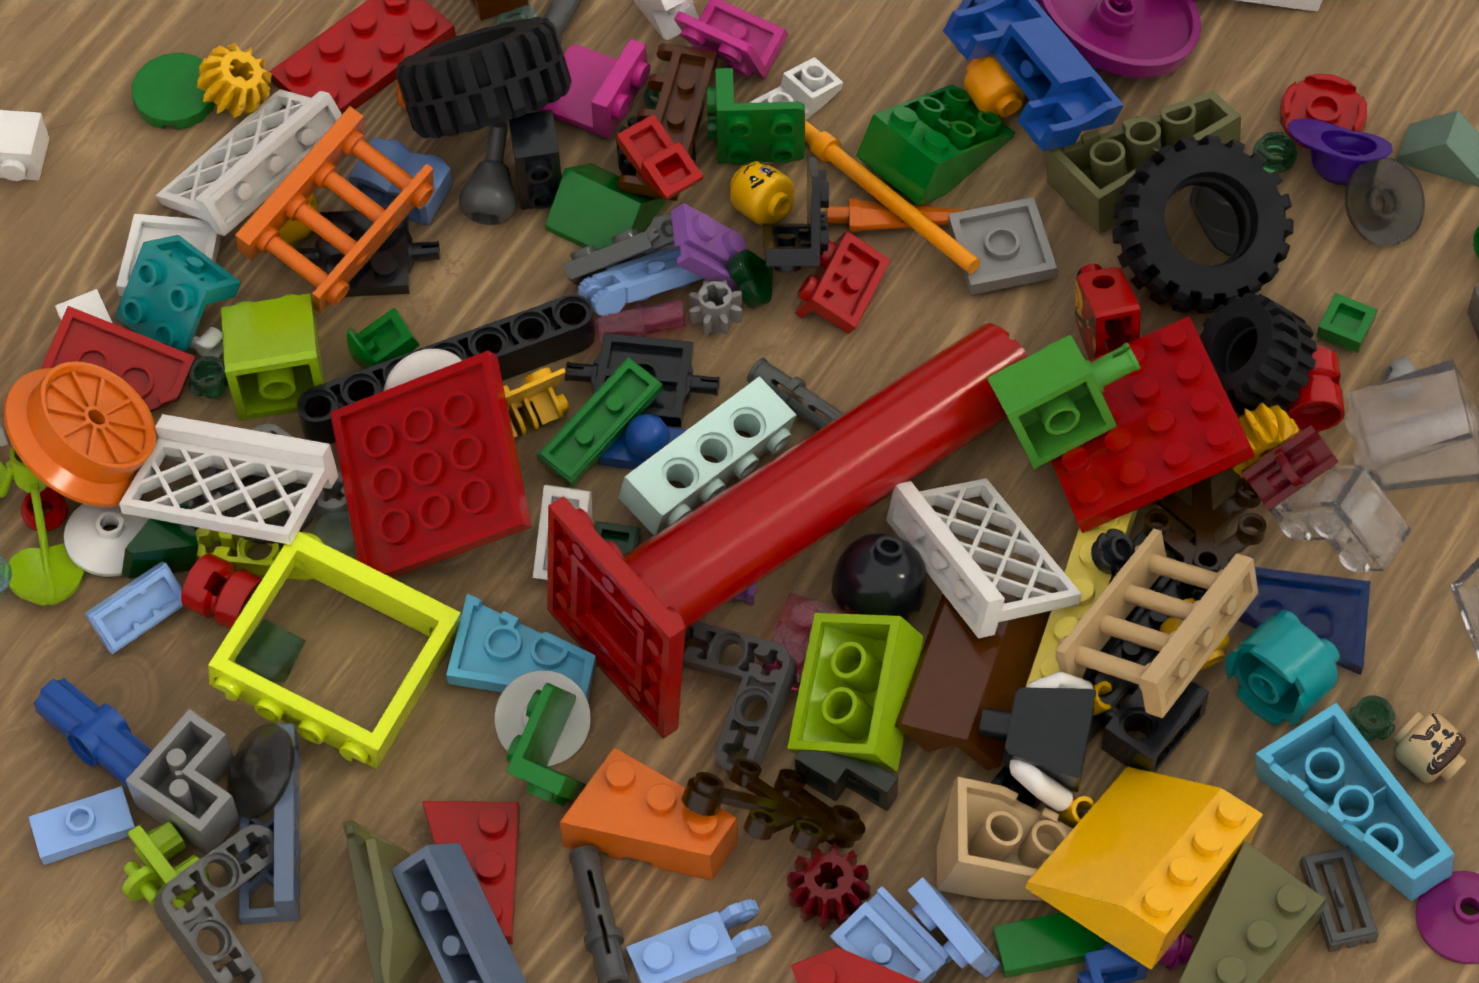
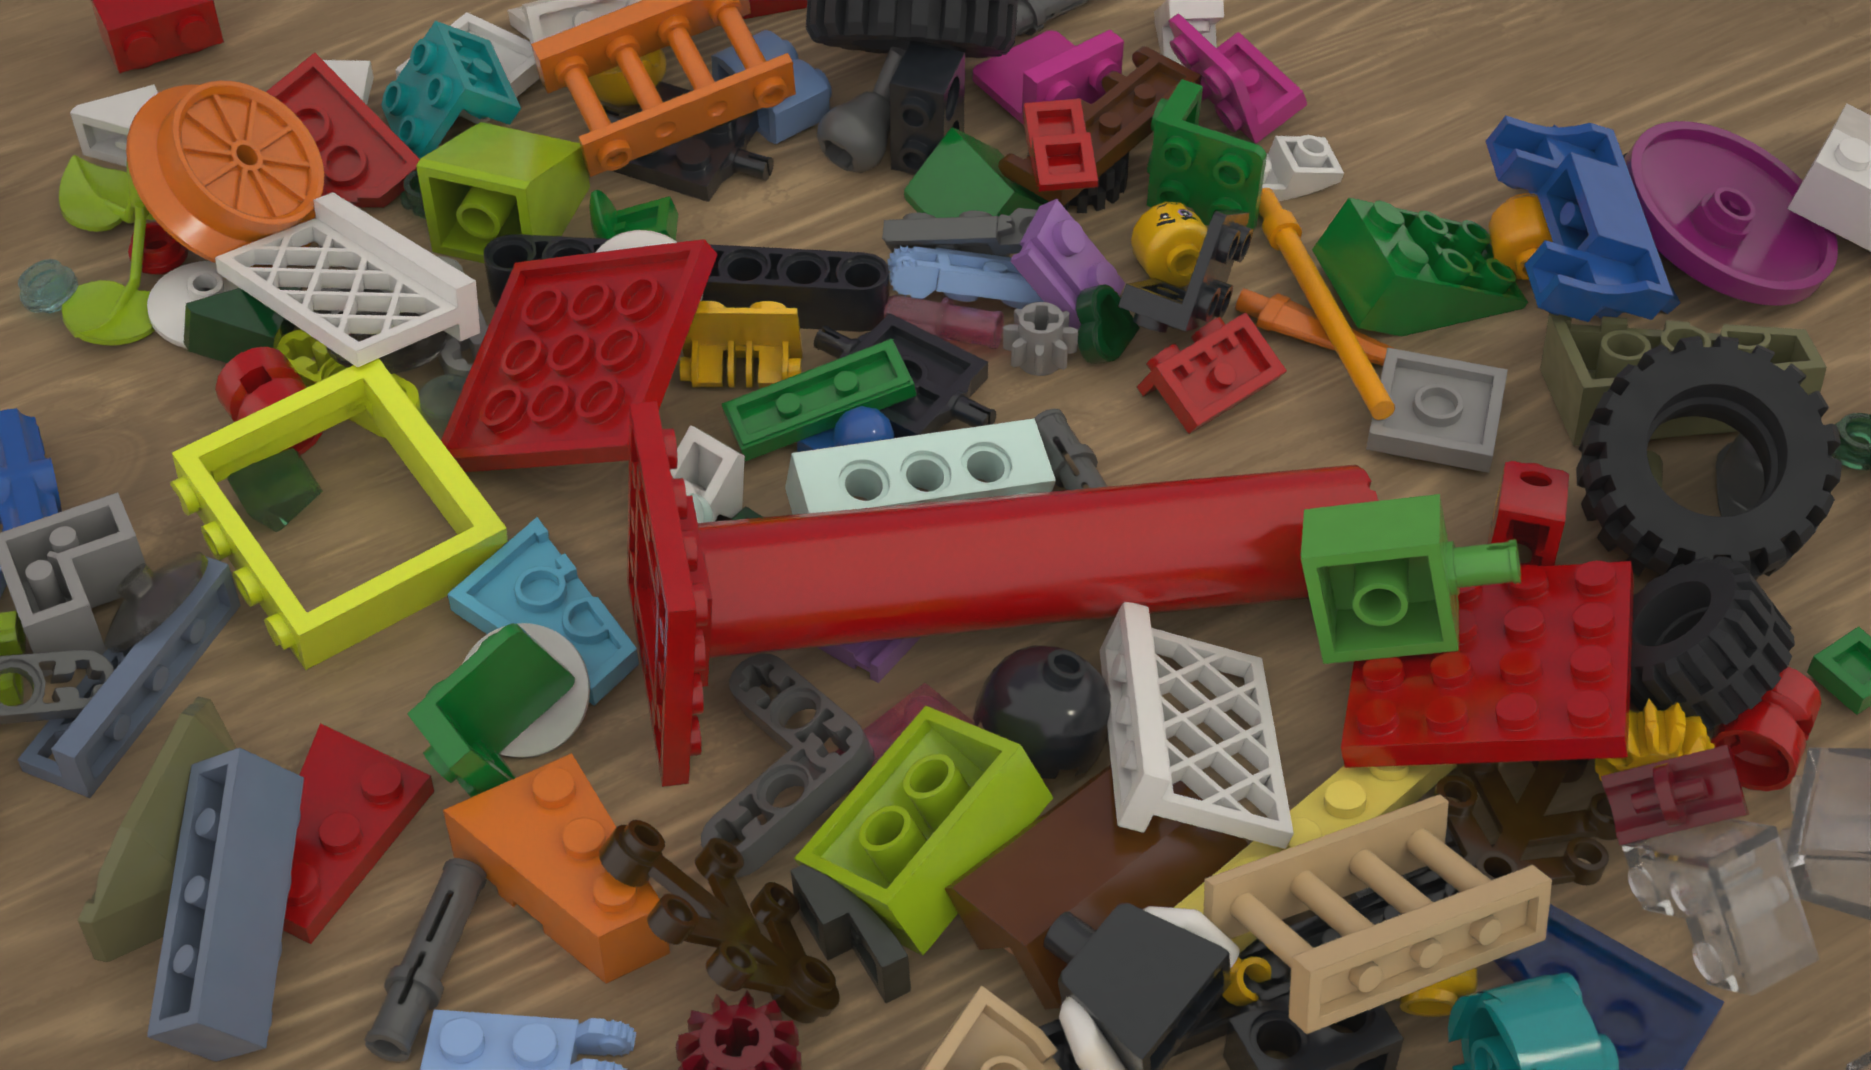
camera: 25 degrees right, 10 degrees down
light blue plate [84,561,183,654] -> none
black plate [1091,529,1135,574] -> none

